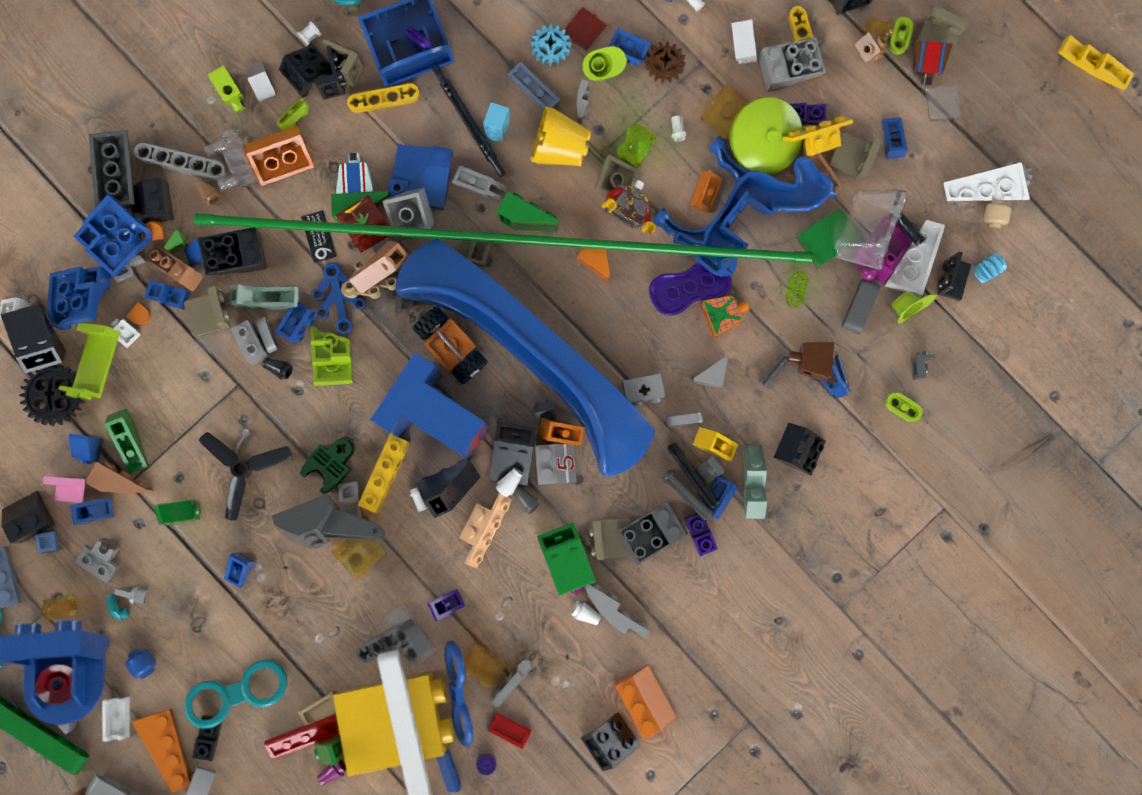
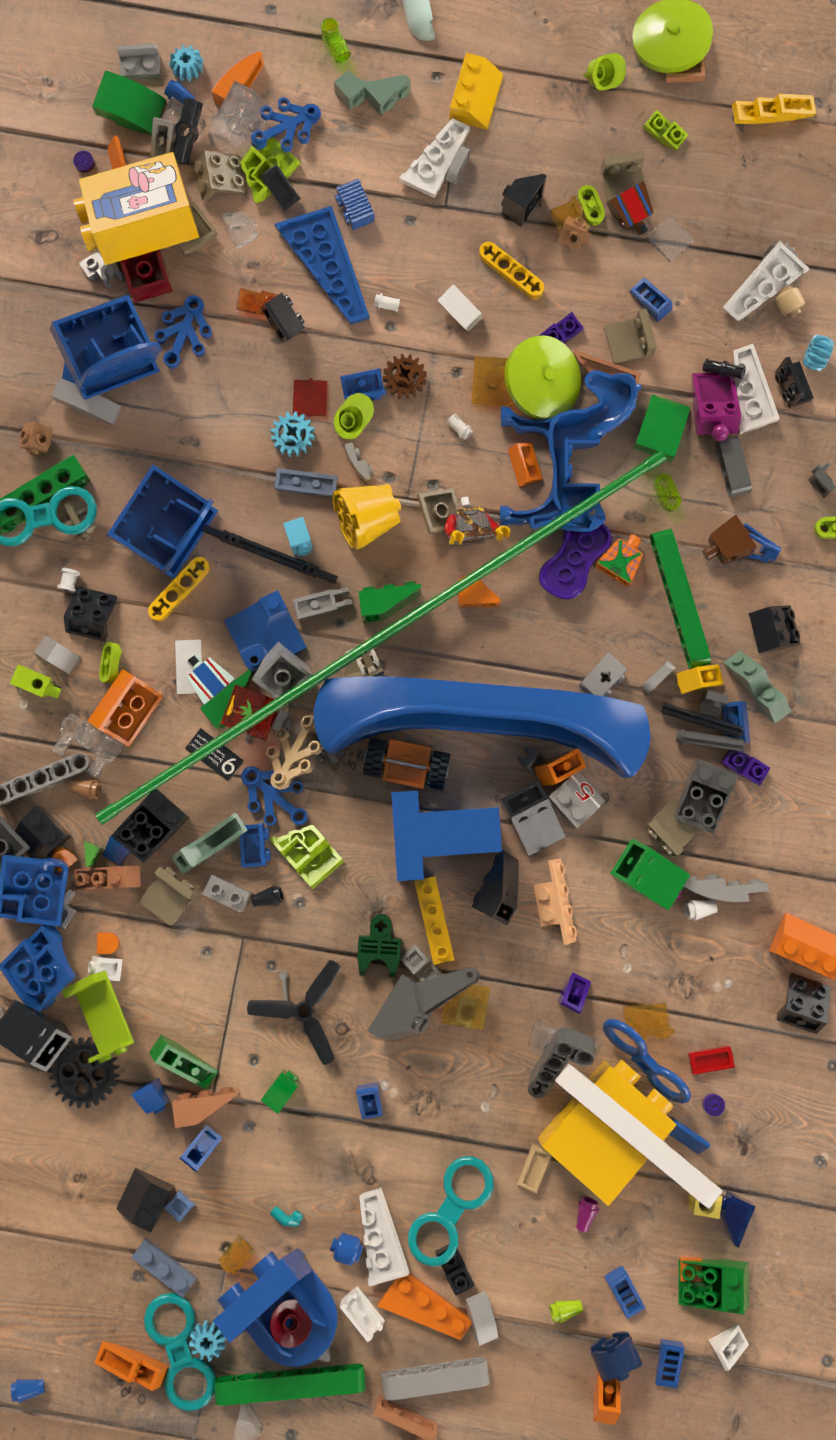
camera: 35 degrees left, 0 degrees up
bright pink panel [43,476,85,503] -> none
light grey plate [75,538,120,584] -> none
light grey piece [114,584,148,605] -> none
blue slope [144,280,190,310] -> none
light grey beam [256,317,279,353] -> none
red tile [264,714,340,759] -> none
black bracket [314,46,347,100] -> none
green slope [314,734,344,765] -> none
dark tan bracket [322,39,364,87] -> none
nougat slope [348,241,409,294] -> none
dark purple axle [405,26,432,51] -> none
white pin [410,488,428,512] -> none
light grey hinge [491,659,533,707] -> none
white cone [496,468,523,497] -> none
dark grey cone [513,486,540,514] -> none
clear neon green brick [616,123,658,168] -> none
light grey slope [692,357,727,388] -> none
light grey slope [758,38,826,92] -> none
flat silver axle [759,354,788,388] -> none
yellow bracket [783,116,853,156] -> none
clear windscreen [834,189,907,270] -> none
lime piece [892,292,936,324] -> none
none -> white sticker [175,640,202,694]
none -> white wing [359,1188,410,1286]
none -> lime slope [642,110,688,151]
none -> green beam [650,528,711,669]

